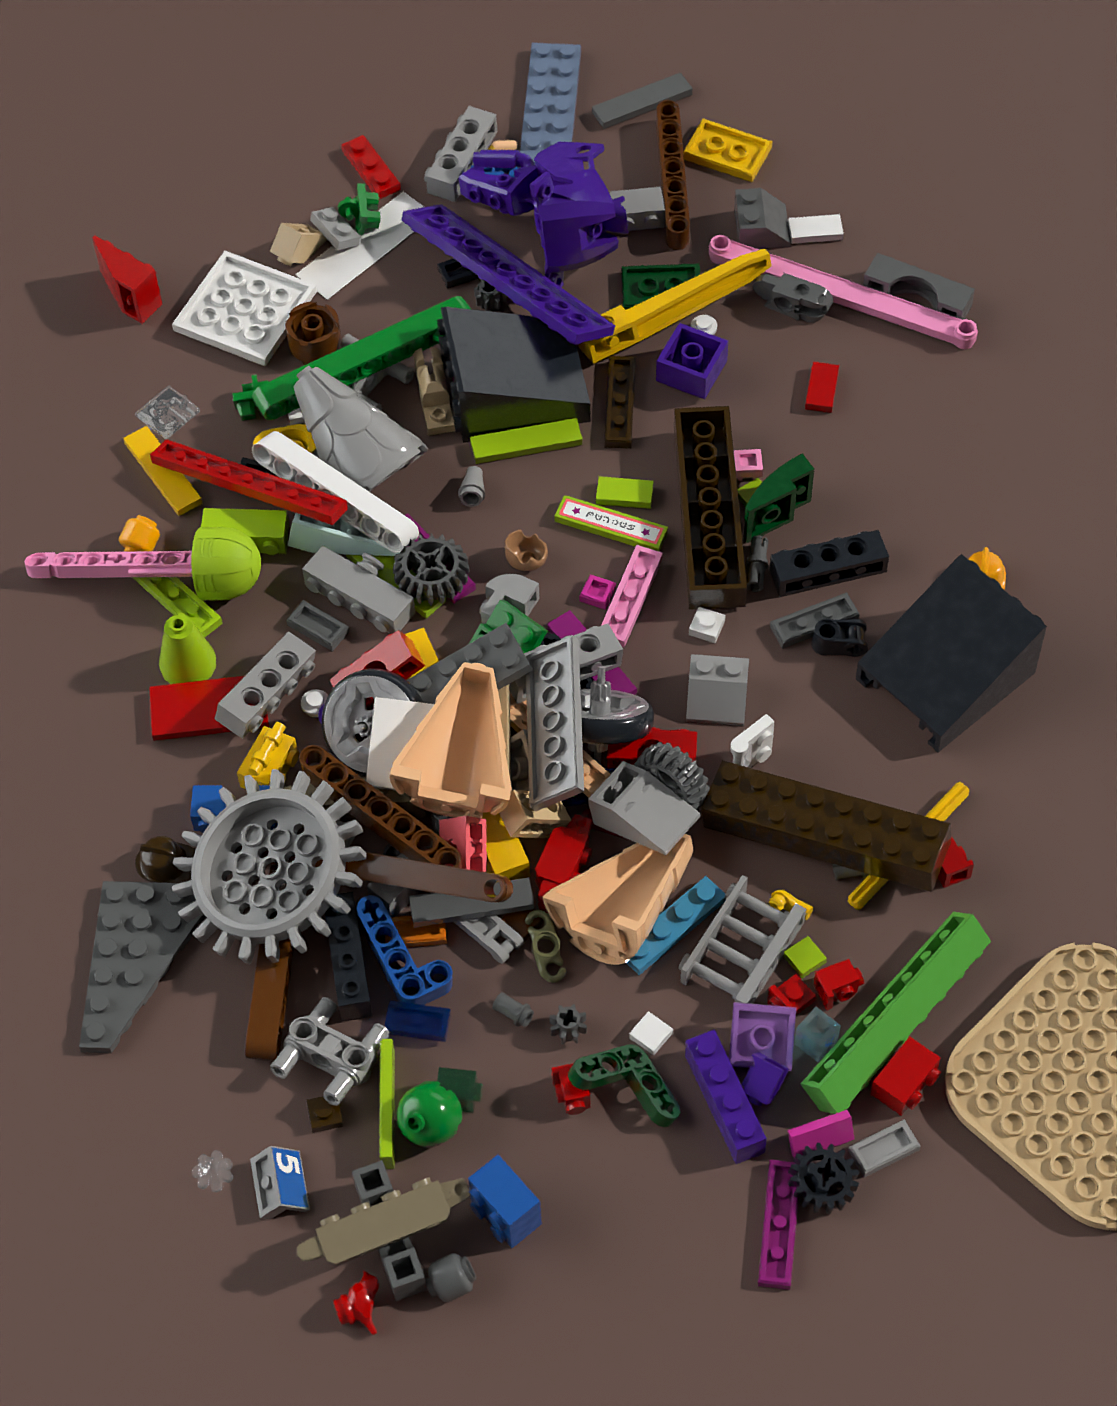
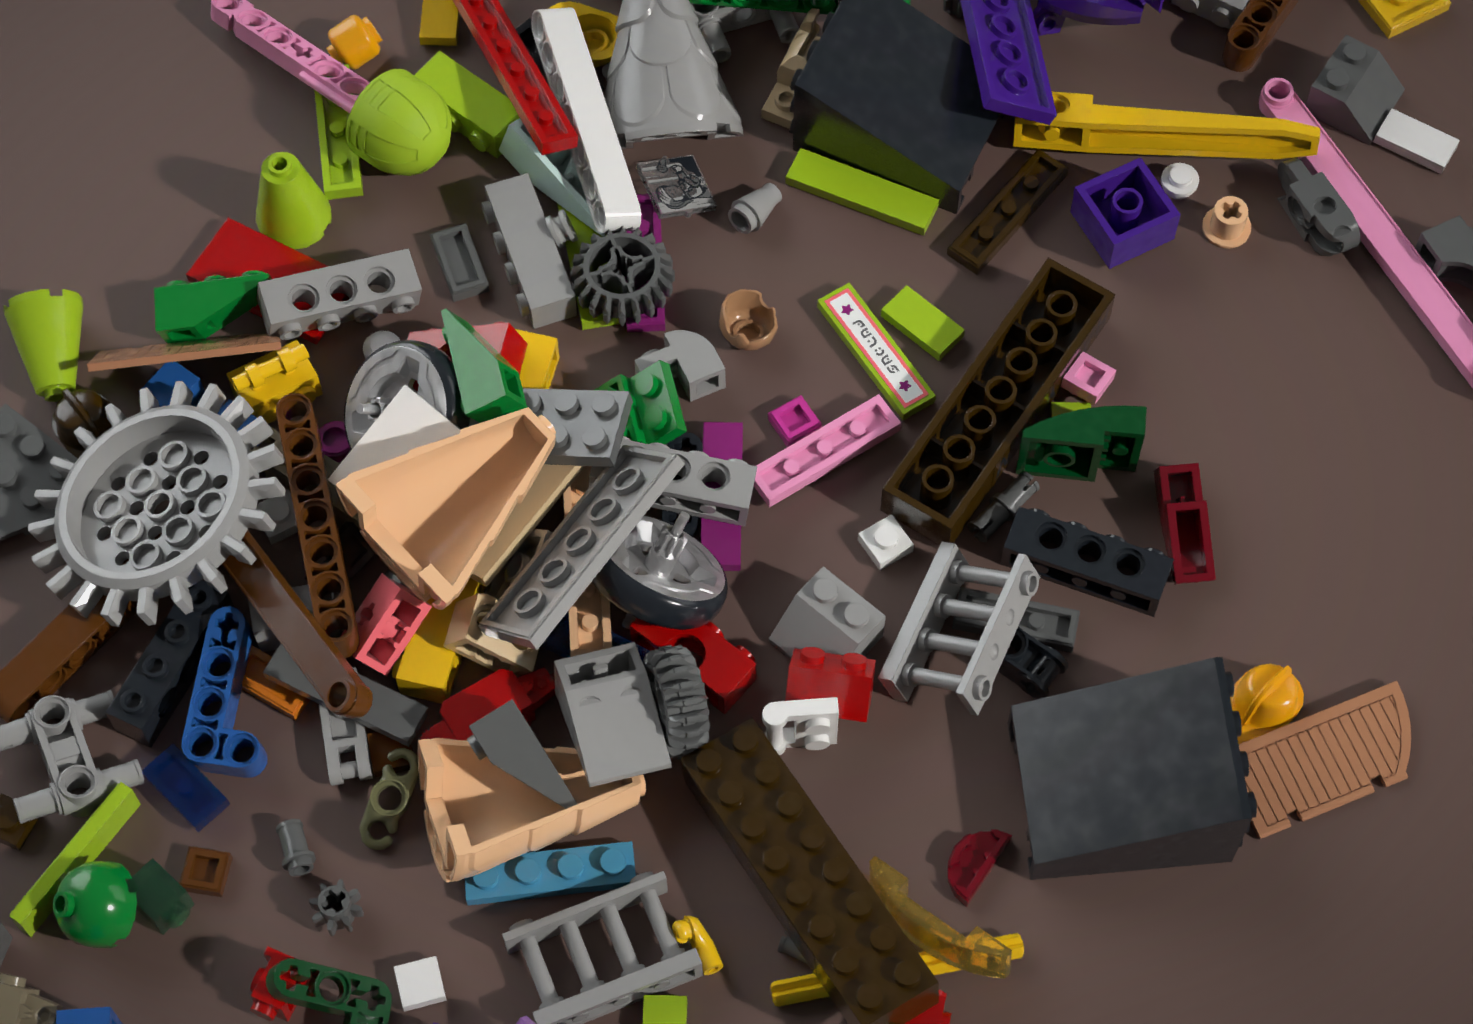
camera: 35 degrees right, 5 degrees up
dark green tile [621,264,702,310] -> none
red tile [805,361,839,413] -> none
none -> lime cone [3,289,83,402]
none -> nougat piece [87,333,282,372]
none -> green slope [154,270,272,343]
none -> reddish brown tile [178,846,233,897]
none -> slope [441,308,527,423]
none -> dark grey slope [467,699,577,809]
none -> piece [636,154,717,219]
none -> red brick [785,647,876,722]
none -> clear yellow slope [869,856,1012,979]
none -> light grey fence [878,542,1040,716]
none -> dark red tile [947,829,1012,907]
none -> dark red slope [1153,463,1216,585]
none -> light nougat piece [1202,196,1251,249]
none -> nougat piece [1239,681,1411,840]

